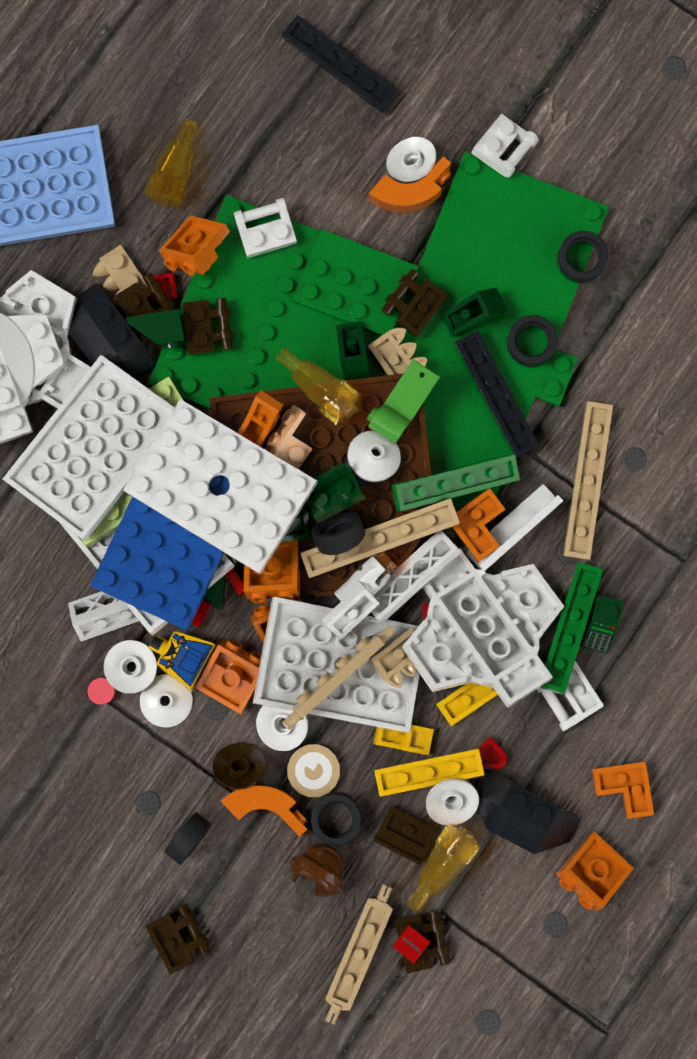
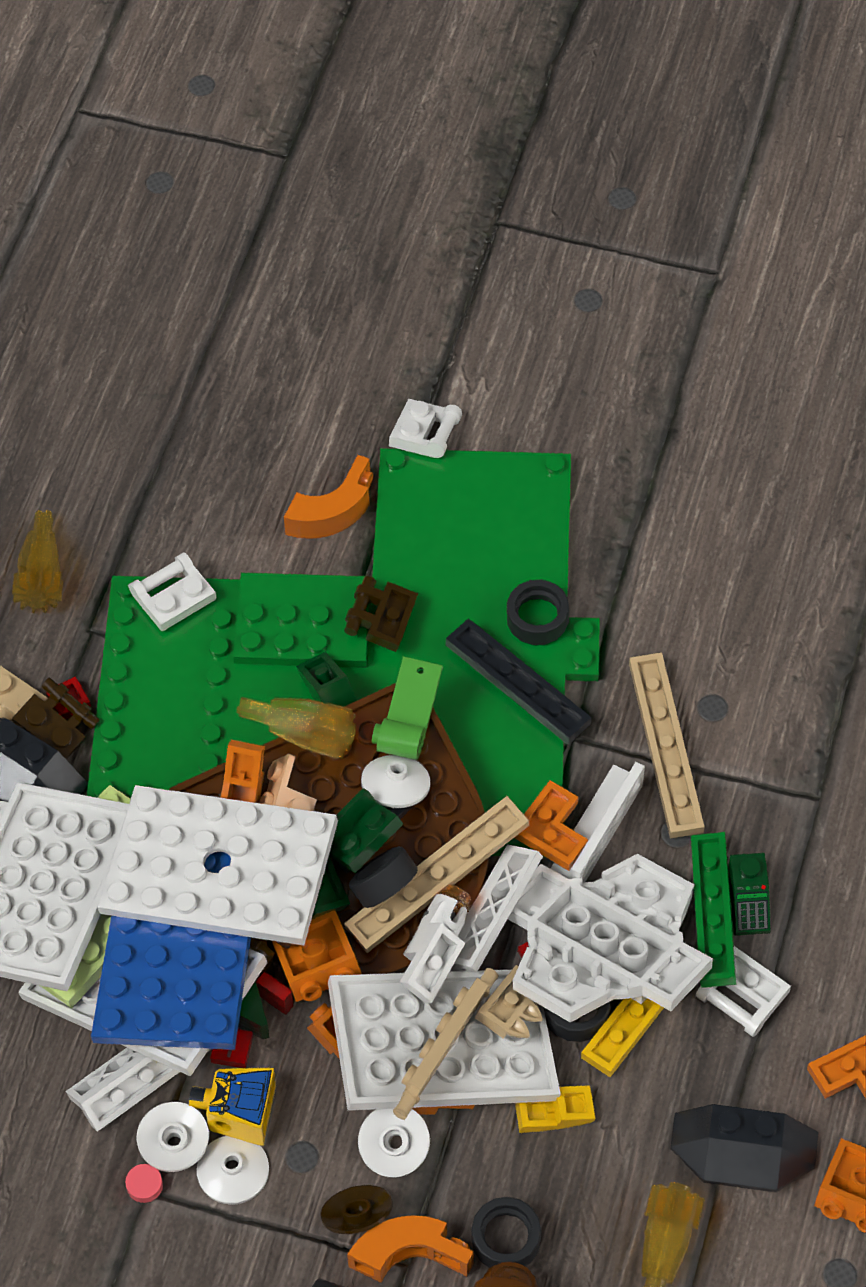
camera: 20 degrees left, 25 degrees down
dark green slope [126,309,185,350] -> none
orange plate [159,215,230,276] -> none
dark brown plate [182,297,234,356] -> none
orange plate [195,638,262,714] -> none
black plate [281,15,398,113] -> none
tan tile [287,744,340,797] -> none
tan plate [367,328,427,375] -> none
dark brown plate [373,806,438,866] -> none
yellow plate [374,748,485,797] -> none
white dish [386,137,436,182] -> none
green plate [392,454,520,511] -> none
white dish [426,778,479,825] -> none
dark green slope [441,287,507,337] -> none
red tile [478,737,507,769] -> none
black tyre [557,231,609,283] -> none

